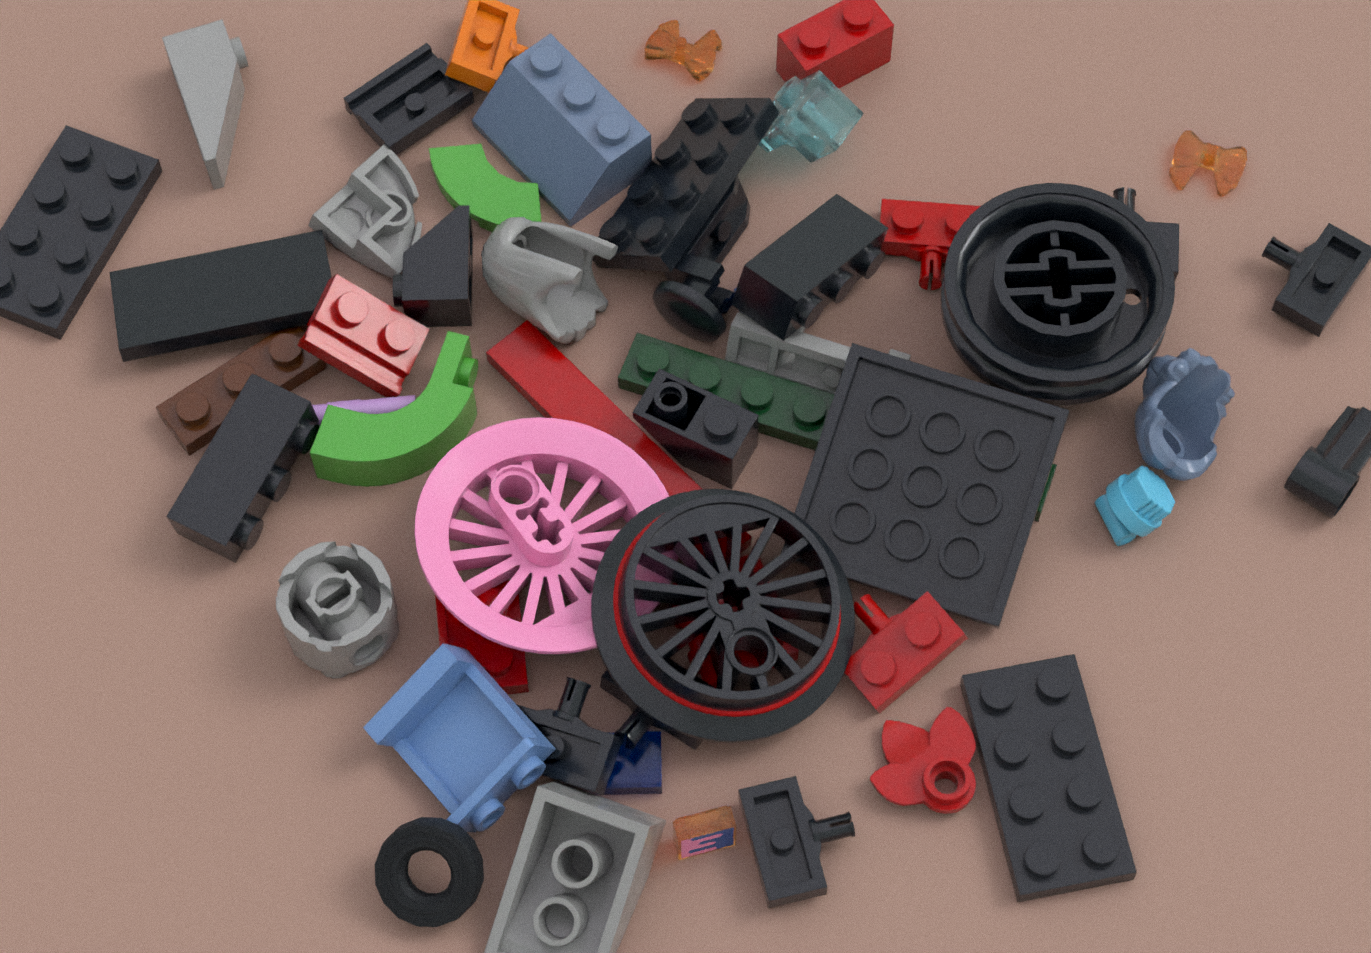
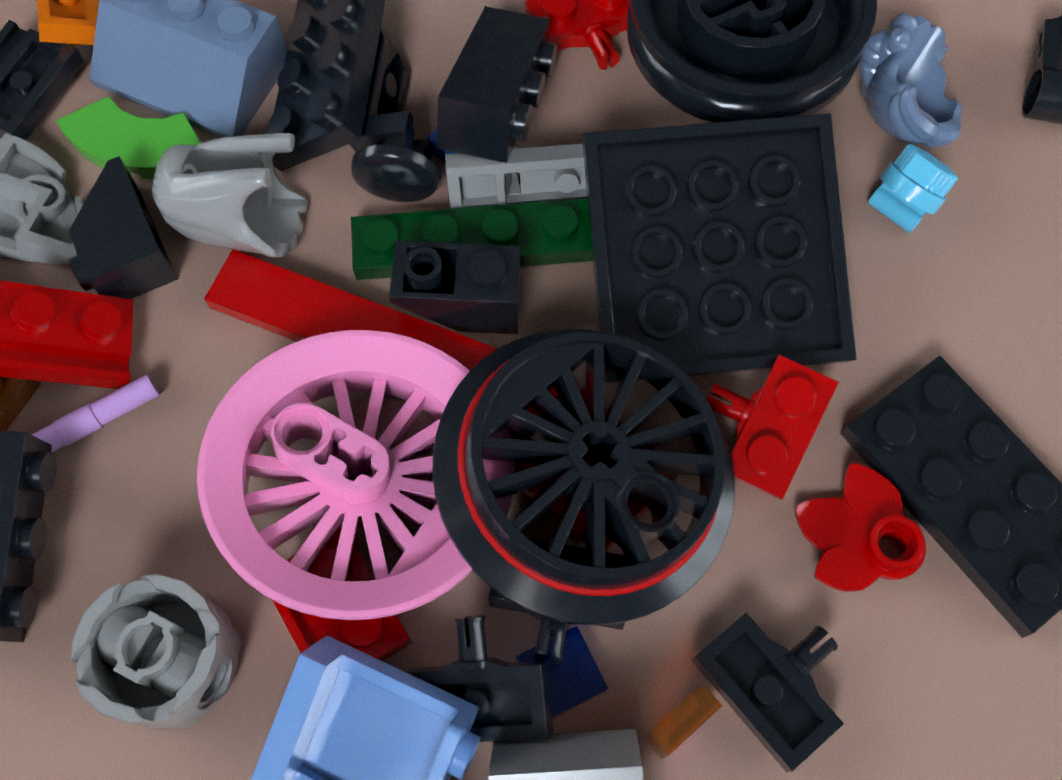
camera: 25 degrees left, 5 degrees up
bright green arch [310,331,478,487] -> none

